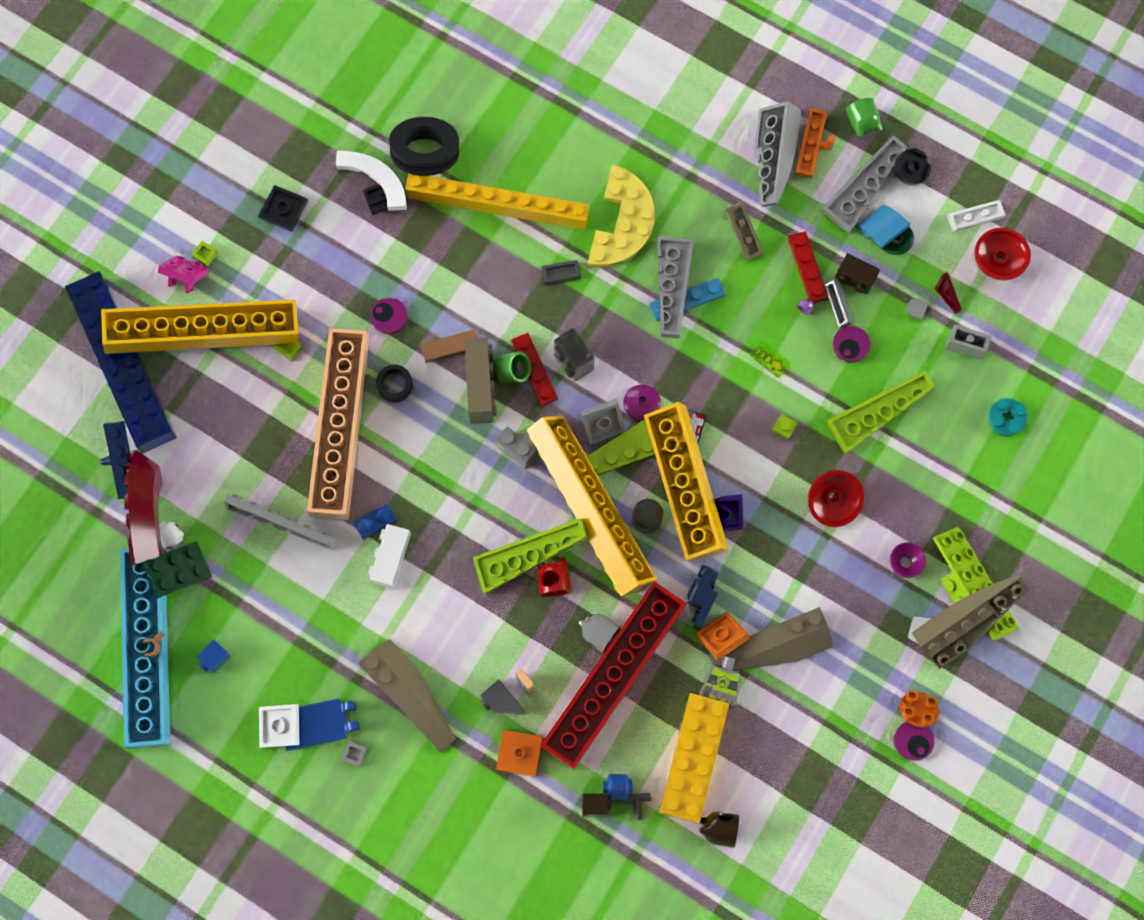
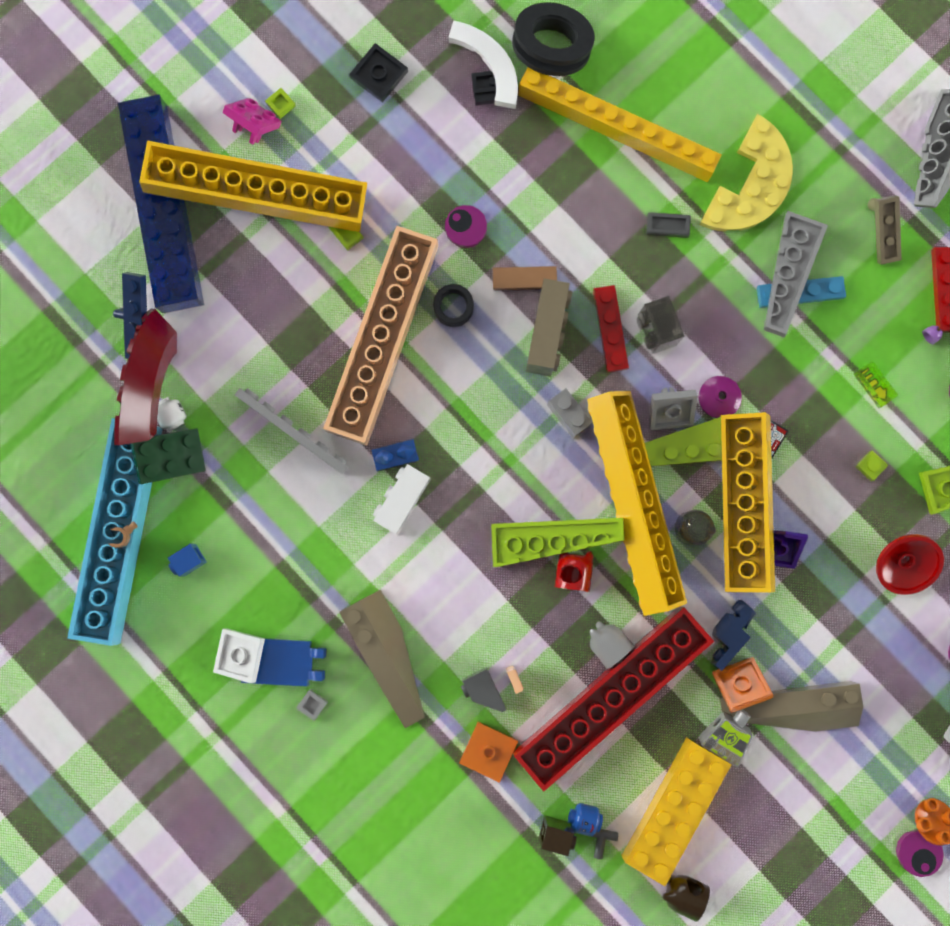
camera: 15 degrees right, 10 degrees up
bright green piece [493,352,531,384] -> none

